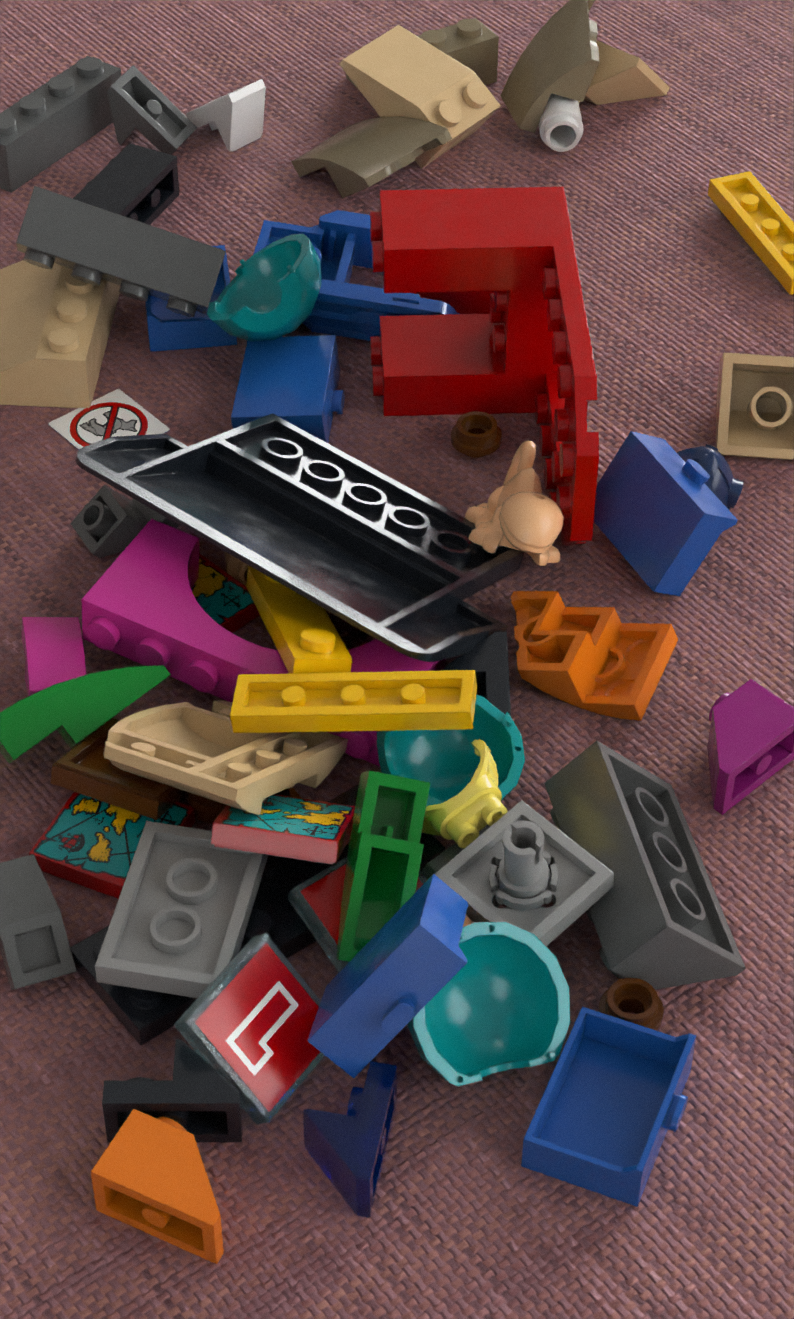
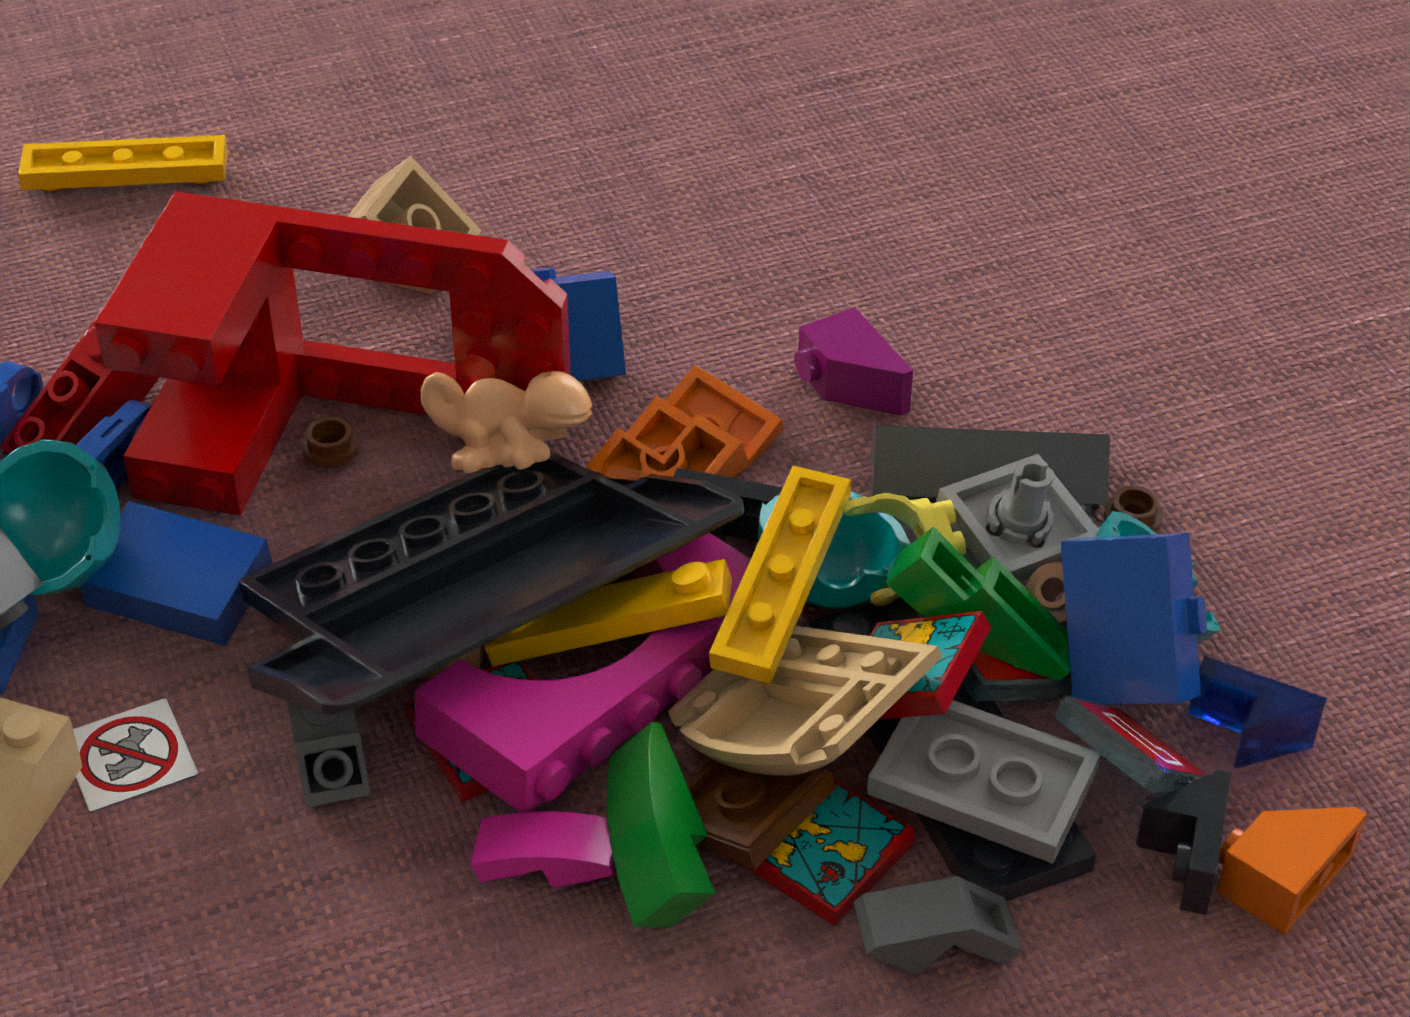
camera: 75 degrees left, 0 degrees up
blue container [521,1006,696,1207] -> none

